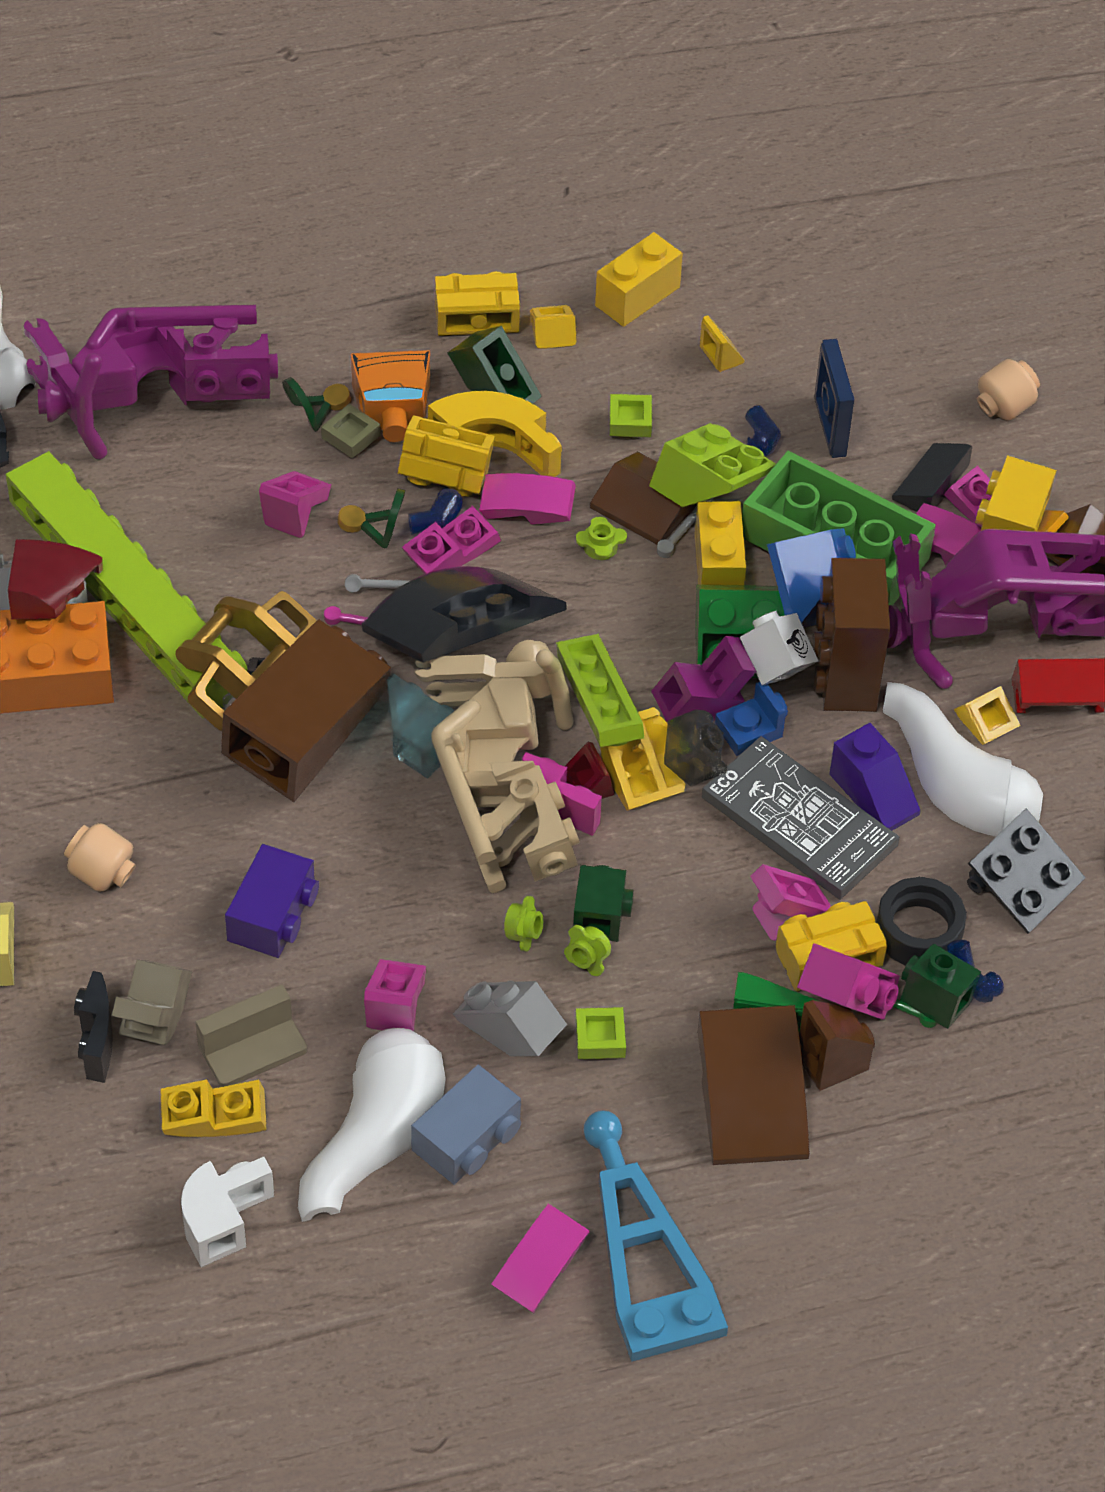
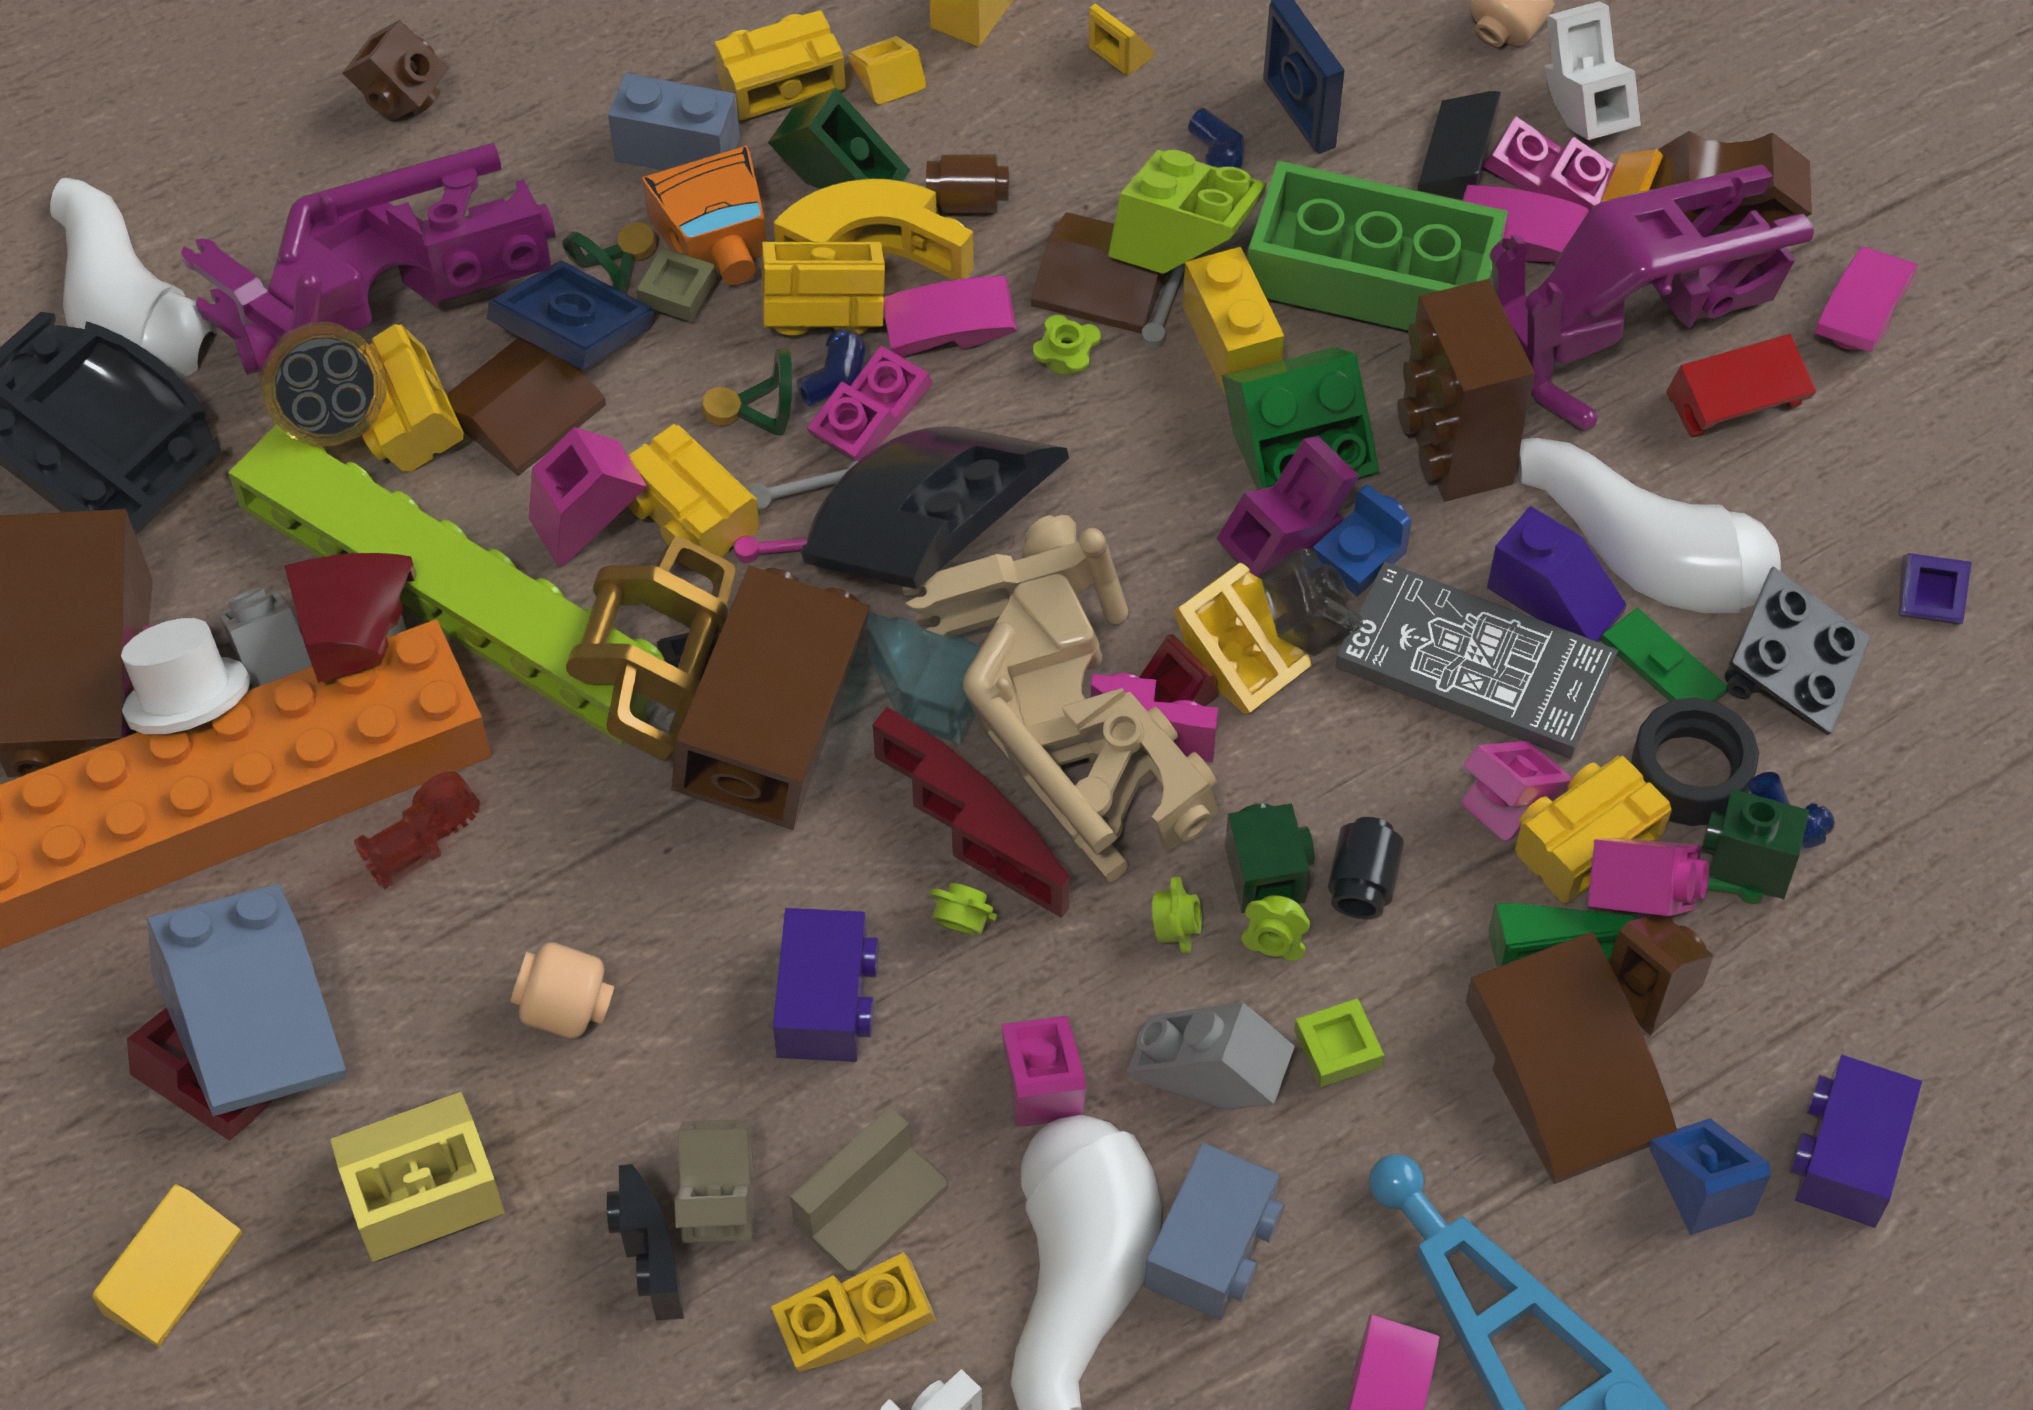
camera: 15 degrees left, 5 degrees up
dark pink slope [259,471,332,538] -> none
lime plate [556,634,644,747] -> none
lime plate [609,394,652,437] -> none
white brick [740,611,818,685] -> none
blue slope [767,528,856,628] -> none
yellow slope [954,686,1021,745] -> none
yellow piece [975,455,1057,531] -> none
none -> tile [261,322,386,446]
none -> reddish brown brick [342,20,449,121]
none -> yellow brick [342,324,464,473]
none -> clear red connector [354,771,480,890]
none -> reddish brown slope [446,337,606,476]
none -> dark blue tile [486,260,655,370]
none -> dark pink slope [529,427,647,566]
none -> sand blue piece [608,73,740,170]
none -> yellow brick [628,424,760,558]
none -> dark red slope [872,707,1070,918]
none -> reddish brown brick [926,154,1009,213]
none -> lime plate [929,883,997,936]
none -> black brick [1328,817,1404,919]
none -> white brick [1544,1,1641,140]
none -> green piece [1601,607,1728,702]
none -> blue slope [1649,1118,1771,1235]
none -> dark purple piece [1790,1054,1922,1228]

